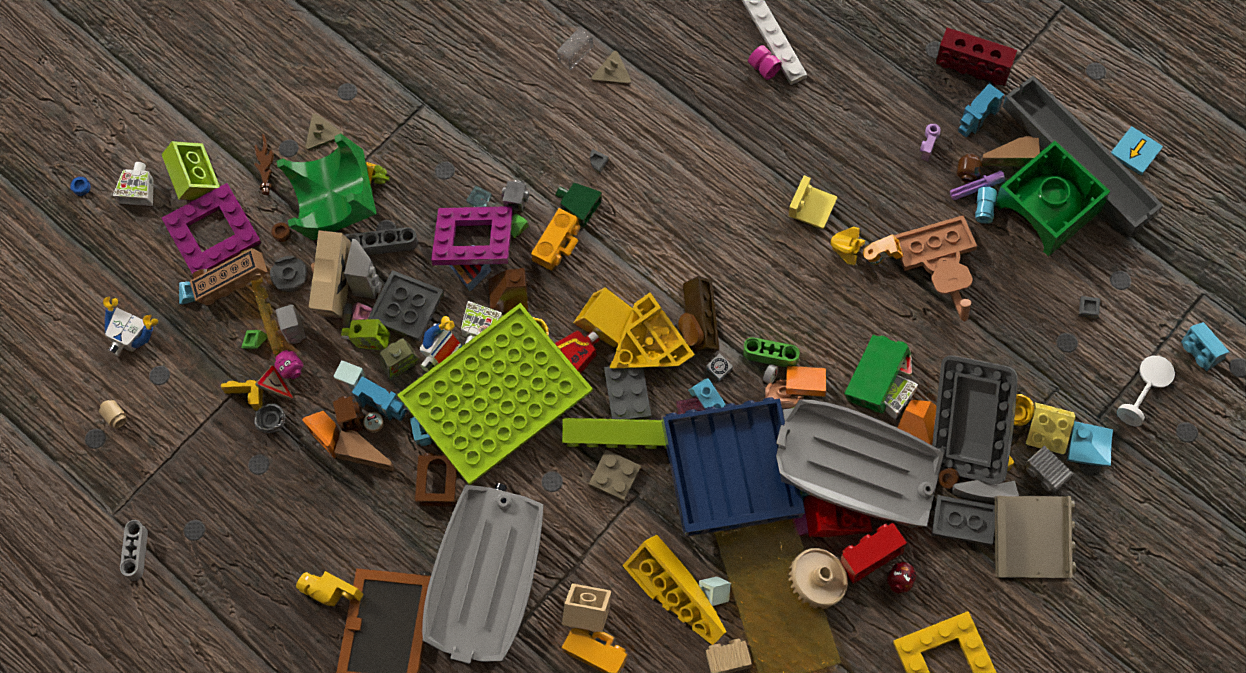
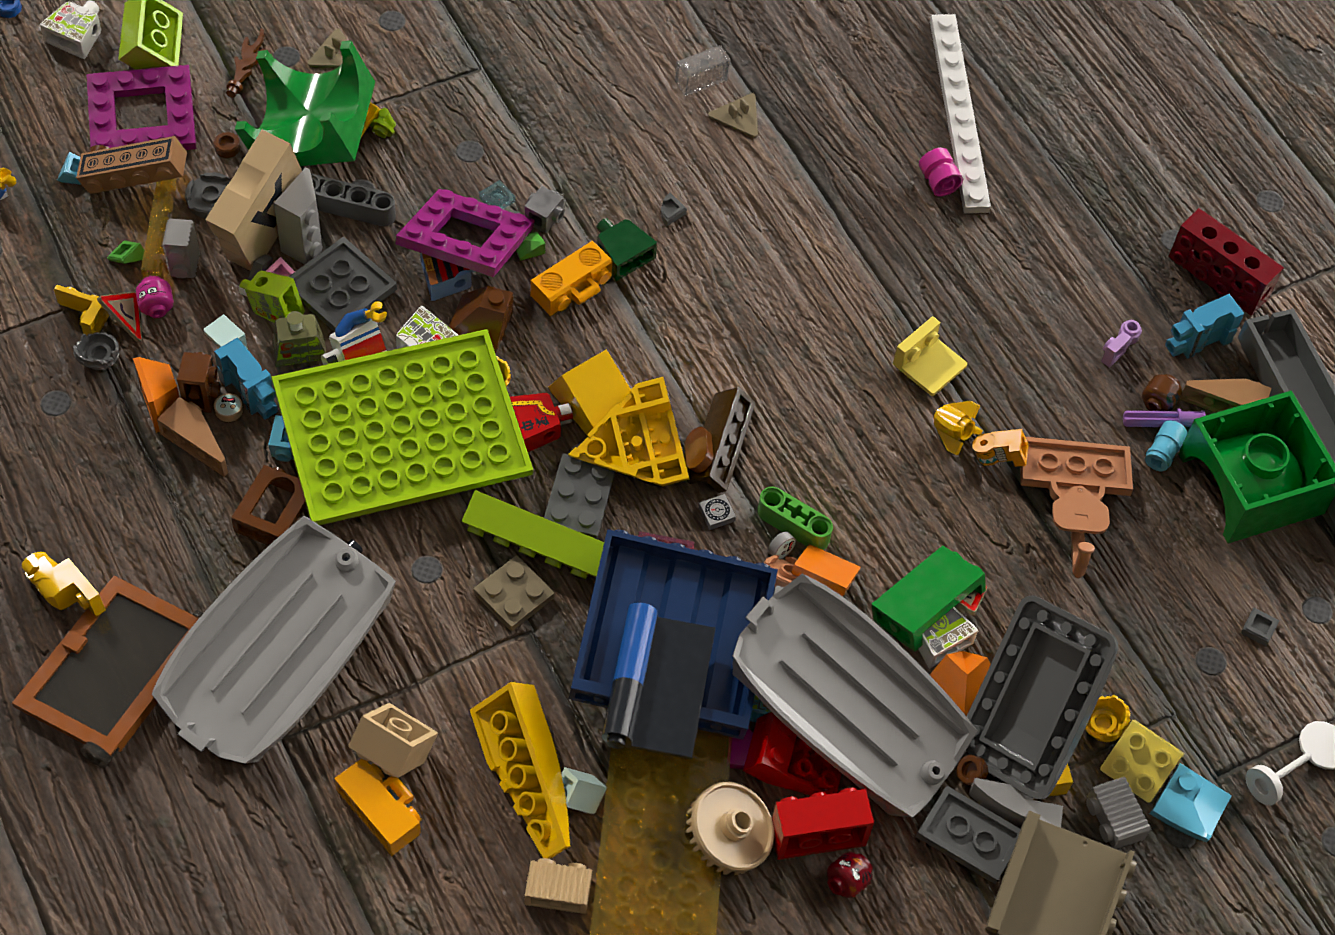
camera: 10 degrees right, 10 degrees down
medium azure bracket [688,378,726,408] -> none
none -> black door [602,603,716,760]

